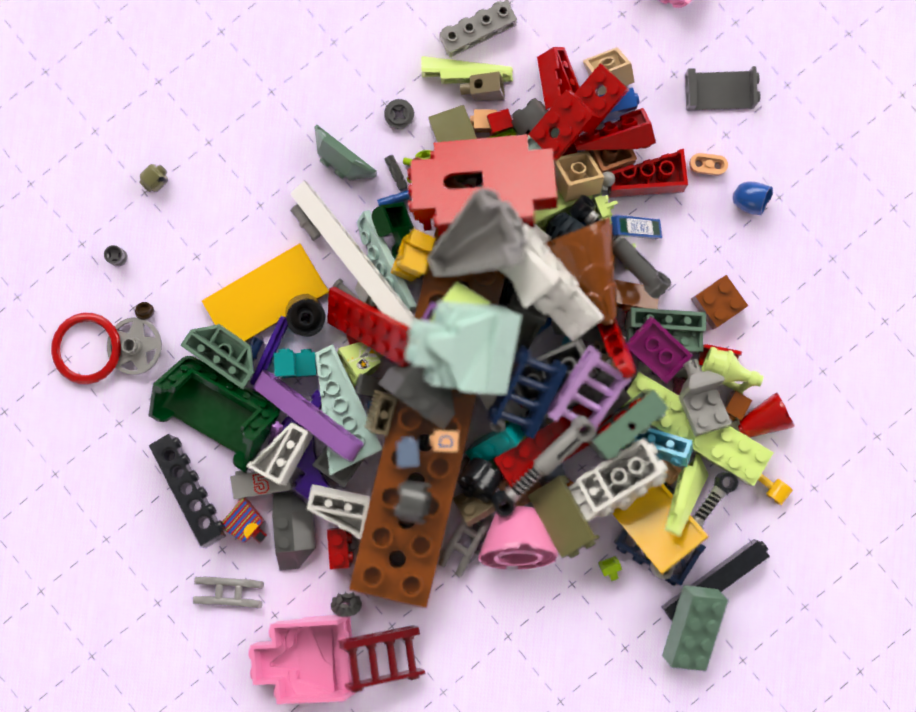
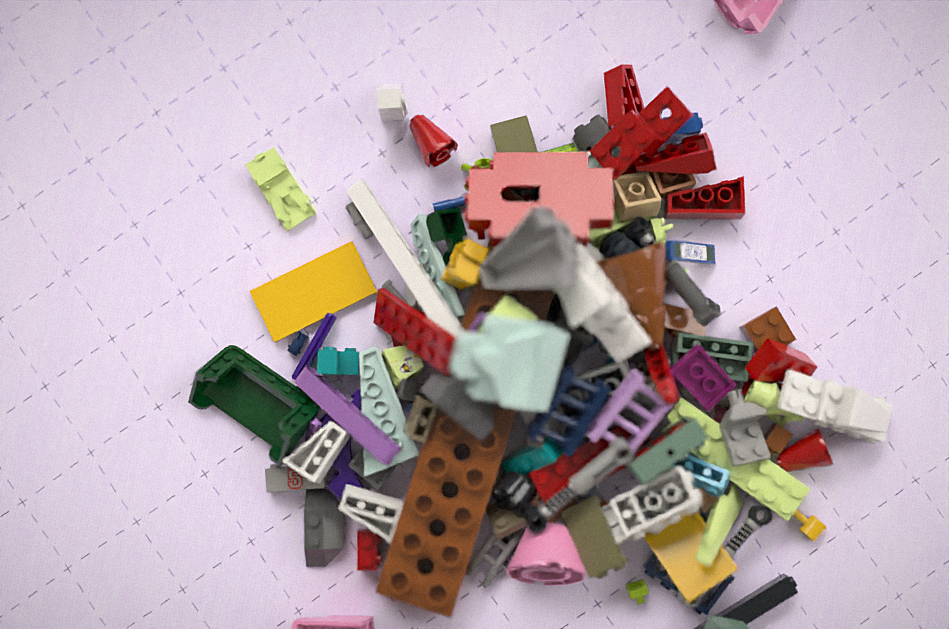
camera: 10 degrees right, 0 degrees up
red wedge [51,312,121,384] -> none
dark grey wheel [104,245,128,267] -> none
light grey wheel [107,317,162,375] -> none
dark brown plate [135,302,155,320] -> none
olive head [139,164,168,192] -> none
black brick [148,434,226,548] -> none
sand green wedge [180,324,254,389] -> none
light grey piece [192,576,264,609] -> none
torso [222,497,267,544] -> none
black brick [285,294,326,337] -> none
sand green wedge [314,124,378,180] -> none
dark grey gear [331,591,362,617] -> none
dark grey gear [384,99,414,129] -> none
dark grey axle [384,155,408,191] -> none
dark grey brick [395,480,432,524] -> none
sand blue piece [397,437,420,467] -> none
yellowish green wedge [421,56,513,84] -> none
light nougat brick [430,431,459,452] -> none
light grey brick [439,0,517,58] -> none
dark tan torso [460,72,505,101] -> none
light nougat brick [470,109,497,133] -> none
red panel [487,108,513,137] -> none
tan slope [583,47,635,96] -> none
light grey bar [592,171,615,201] -> none
dark grey panel [684,66,761,111] -> none
light nougat plate [689,153,728,176] -> none
blue piece [732,181,773,215] -> none
none -> yellowish green piece [245,147,317,231]
none -> white wedge [376,83,408,121]
none -> red cone [409,115,458,168]
none -> red wedge [745,337,818,382]
none -> white wedge [777,370,893,444]

